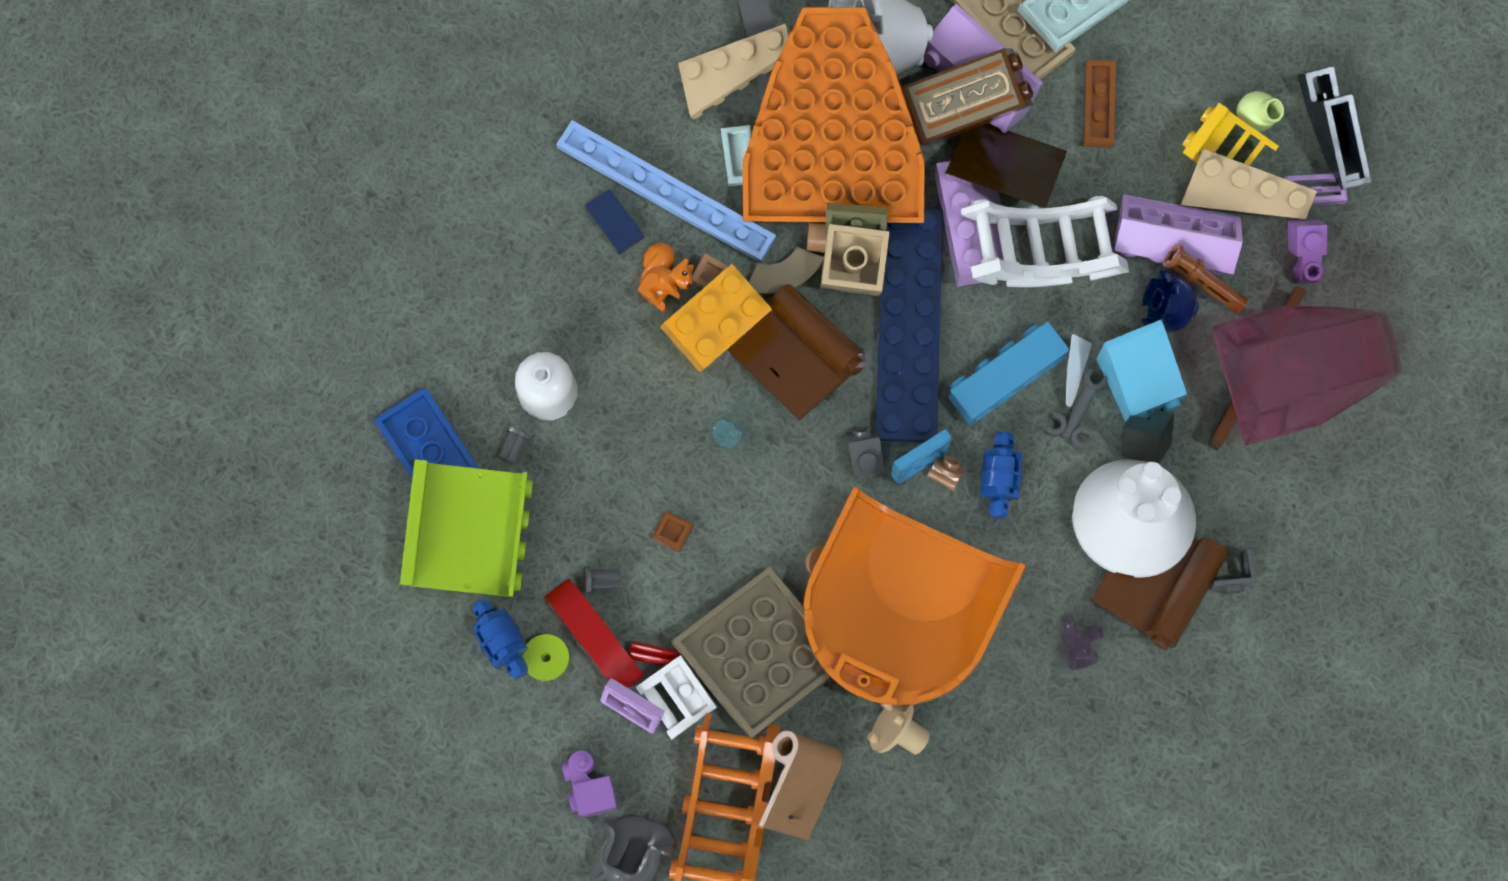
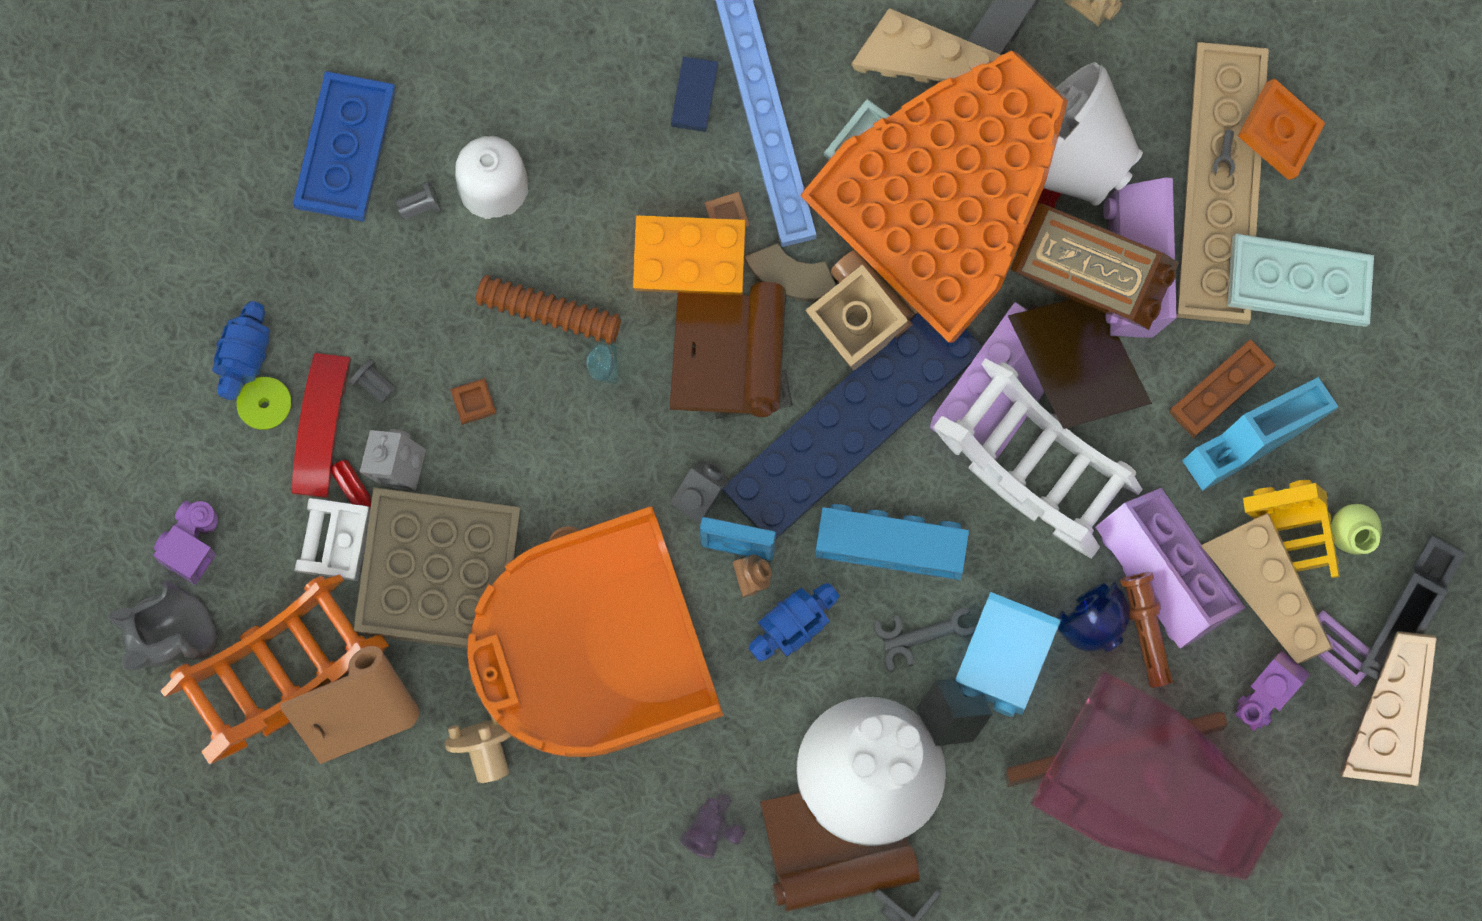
camera: 45 degrees right, 0 degrees up
lime panel [400,459,533,597] -> none
lavender tile [600,678,664,734] -> none
orange animal [637,242,694,313] -> none
olive plate [825,203,888,235] -> none
white sticker [1066,334,1092,407] -> none
none -> light grey head [360,429,426,491]
none -> dark orange piece [476,274,621,345]
none -> medium azure slope [1182,377,1339,491]
none -> tan wing [1341,631,1436,786]

